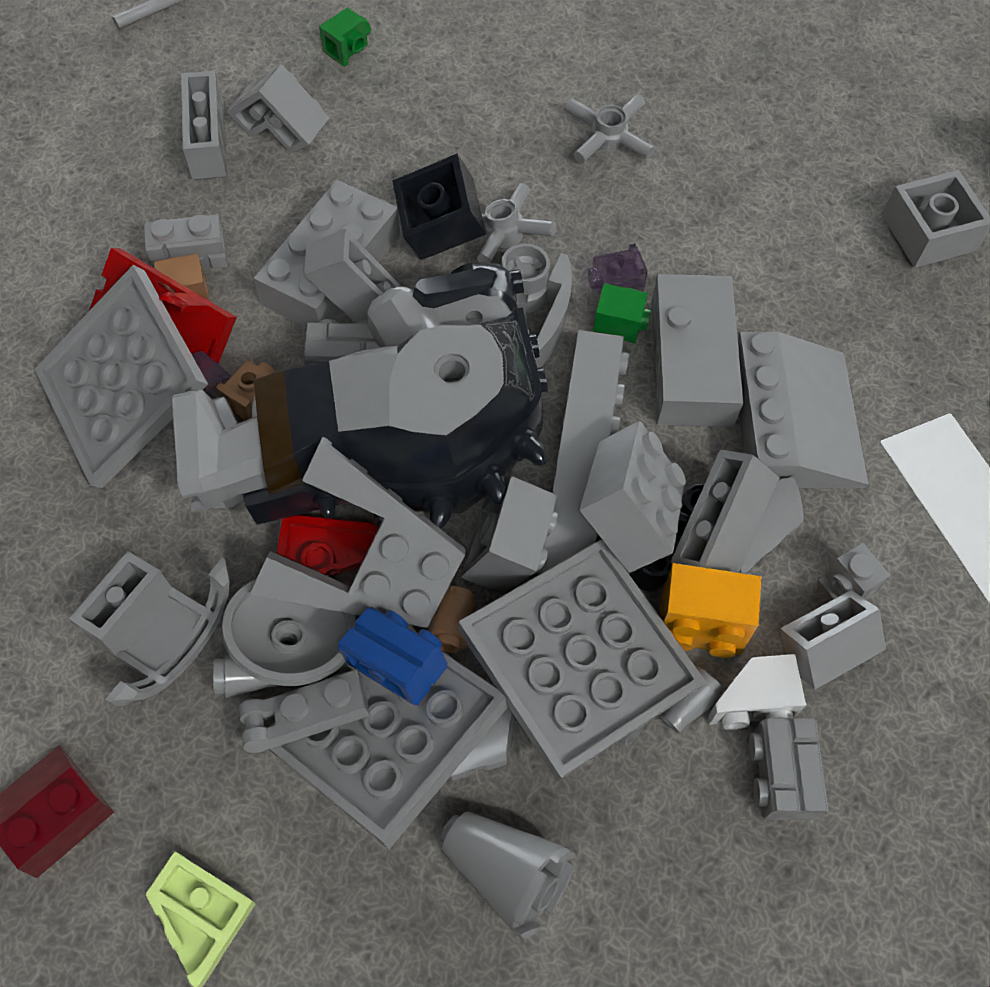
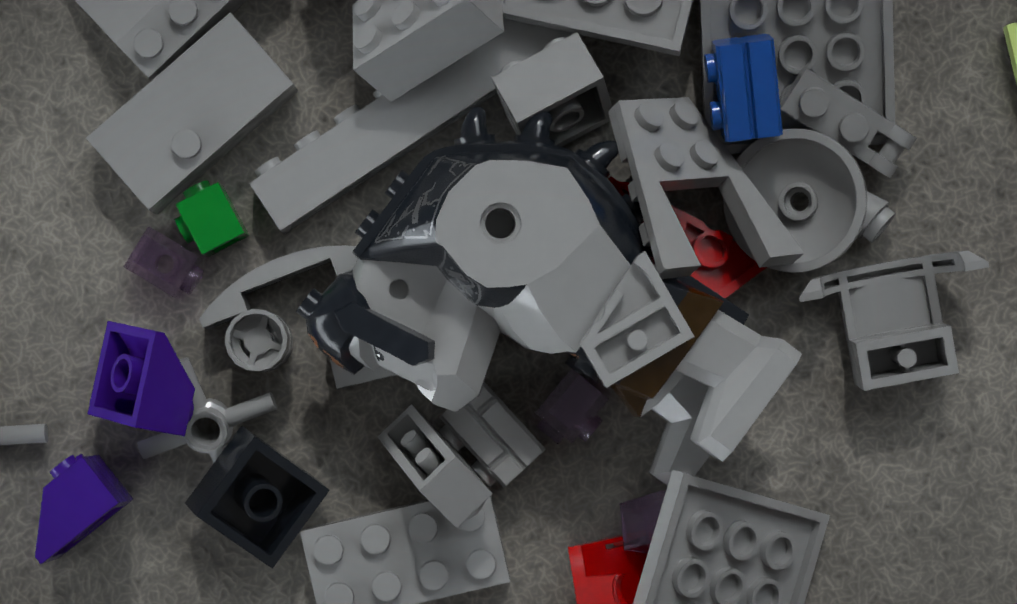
camera: 130 degrees left, 25 degrees up
medium nougat brick [215,360,276,421] -> none
medium nougat brick [428,586,477,653] -> none
none -> dark purple slope [35,454,133,564]
none -> dark purple slope [87,321,195,436]
none -> light grey wing [579,251,695,388]

